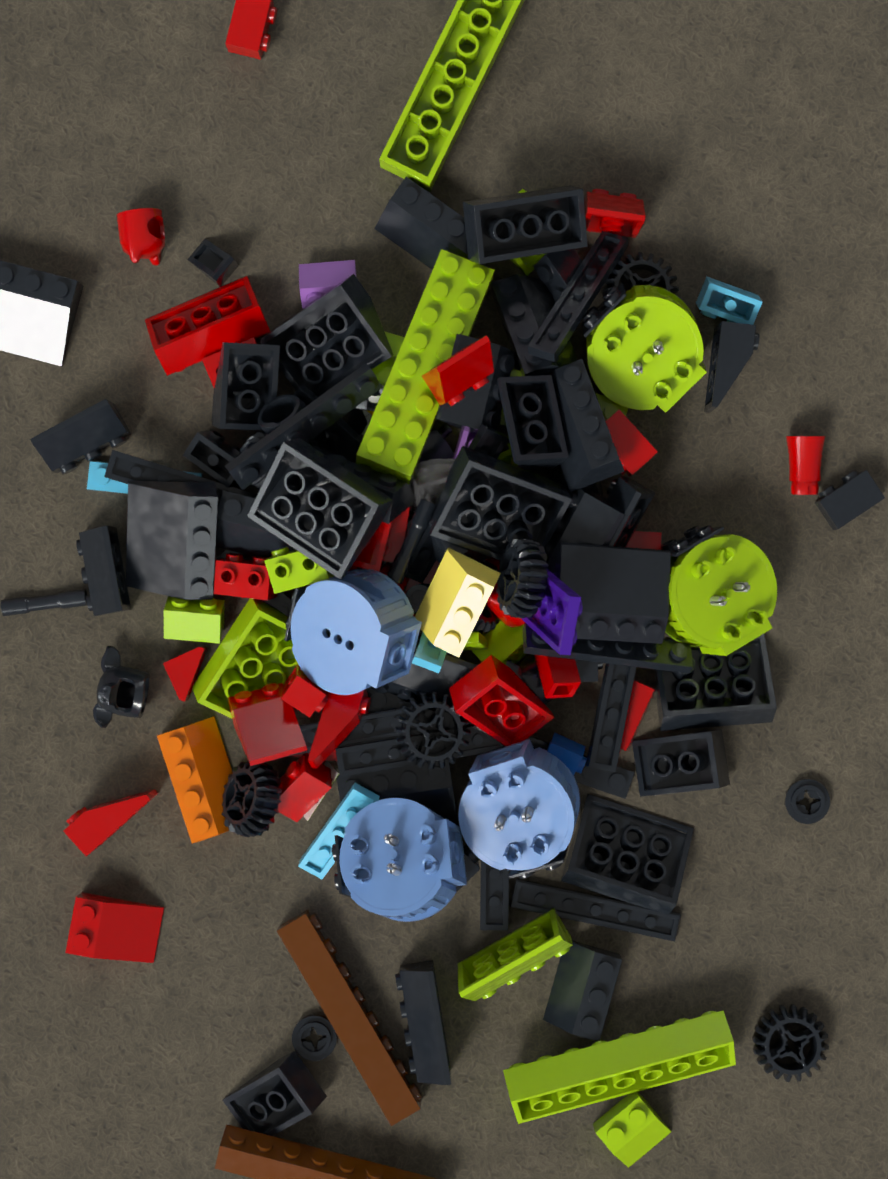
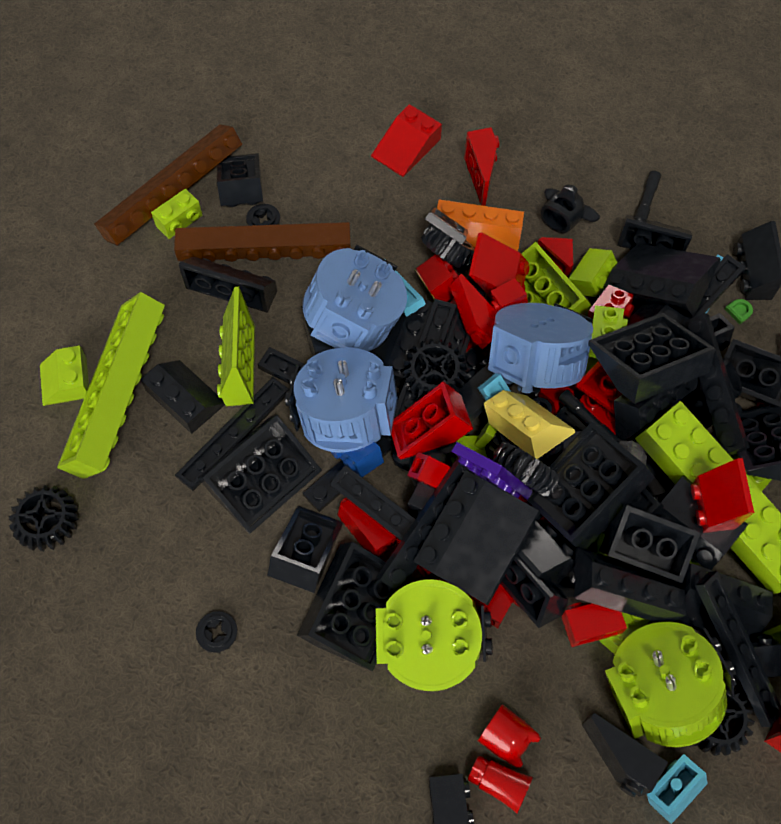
camera: 115 degrees right, 25 degrees down
none -> lime brick [151,189,203,239]
none -> tile [425,207,468,245]
none -> red piece [477,704,541,768]
none -> bright green tile [724,299,753,324]

